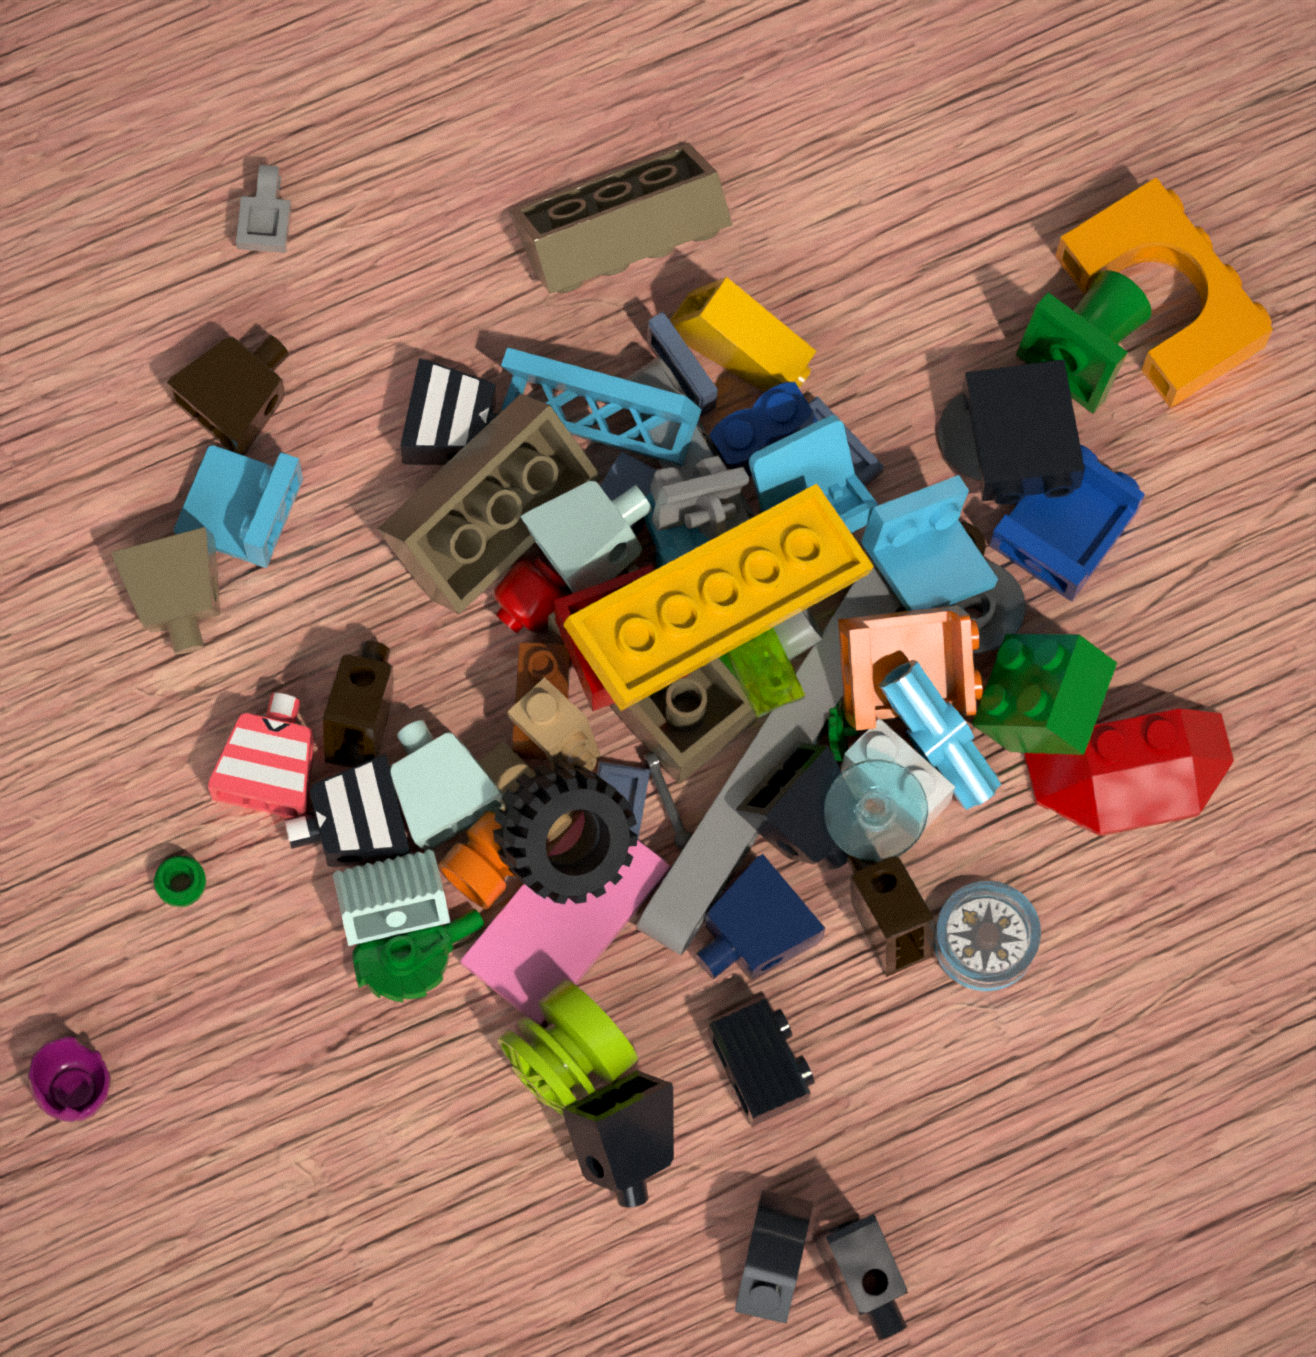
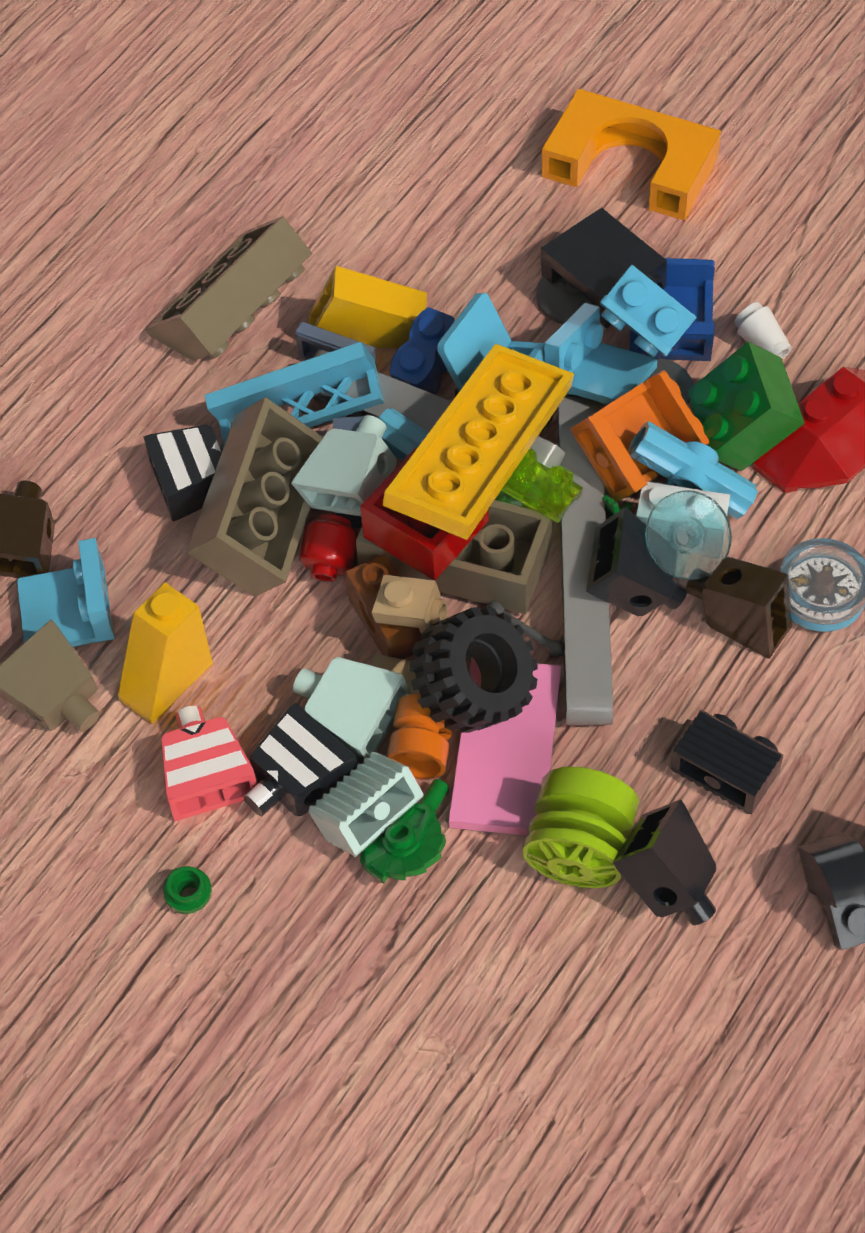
camera: 25 degrees left, 15 degrees down
magenta hair [28,1037,111,1122] -> none
dark brown torso [323,641,393,768] -> none
light grey hips [650,456,749,539] -> none
dark blue torso [695,853,825,980] -> none
green plant [1016,270,1151,414] -> none
none -> yellow slope [118,582,213,724]
none -> medium azure bracket [600,265,697,358]
none -> white cone [734,302,792,360]

